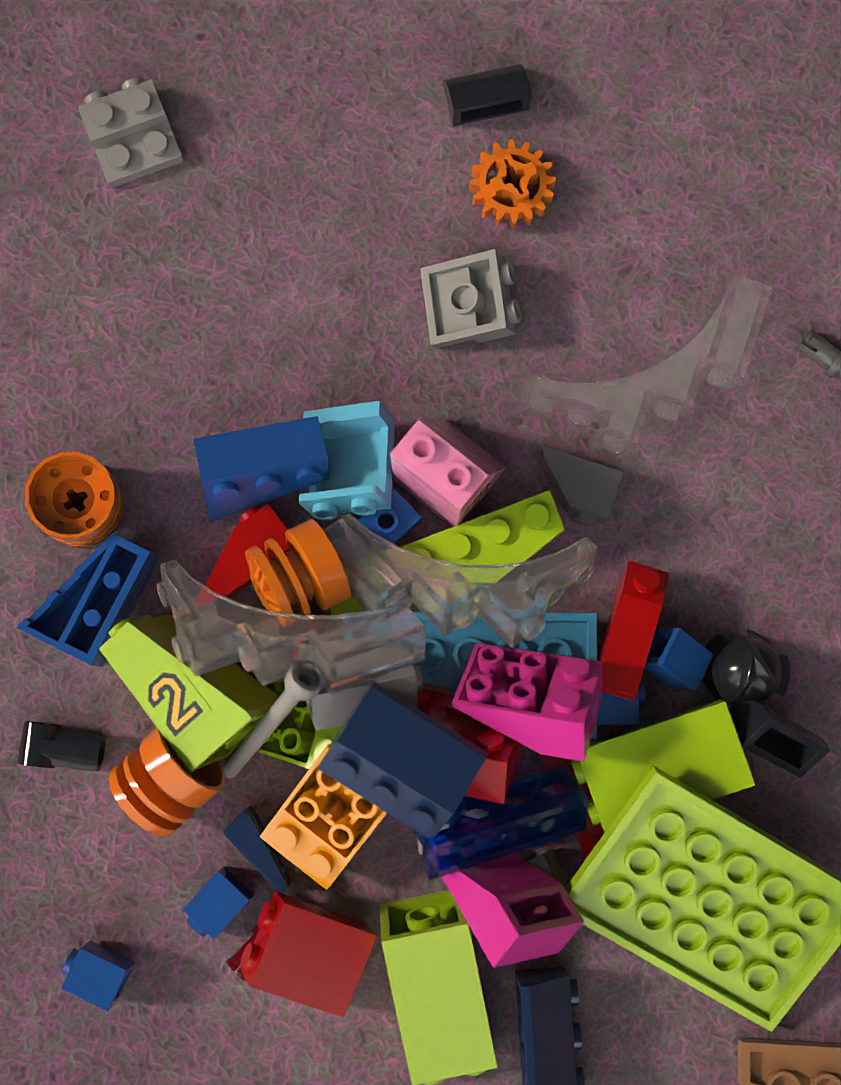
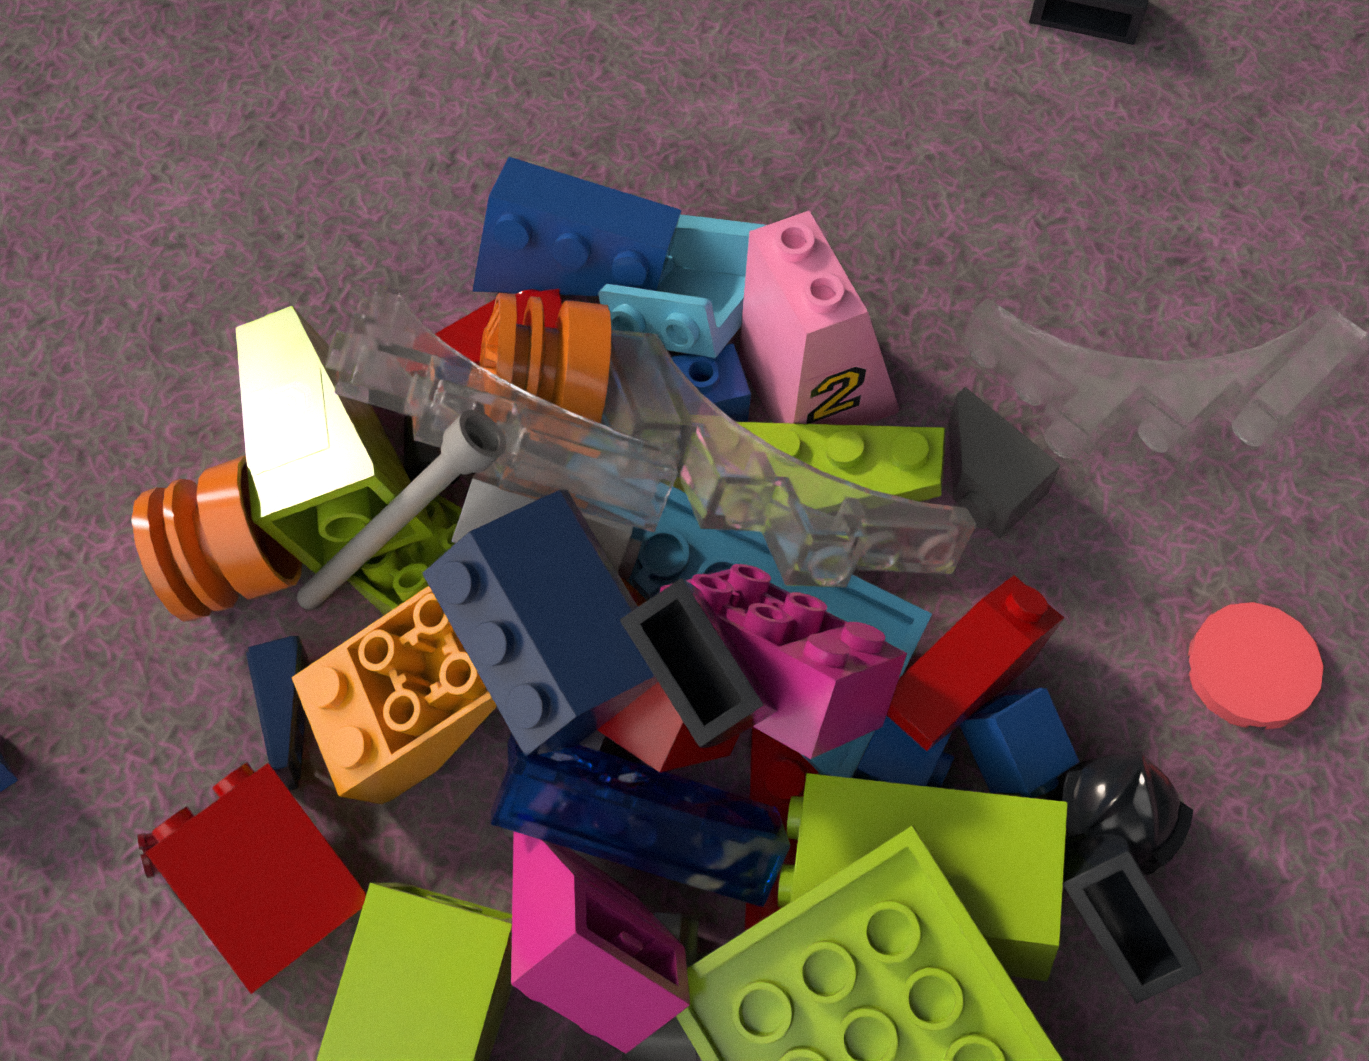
camera: 25 degrees right, 20 degrees down
blue wedge [16,533,160,667] -> none
black piece [17,721,106,772] -> none
orange wheel [25,452,124,547] -> none
blue brick [183,867,254,939] -> none
light grey plate [420,249,522,348] -> none
orange gear [469,139,556,229] -> none
none -> black brick [620,578,778,748]
none -> coral tile [1188,602,1324,730]

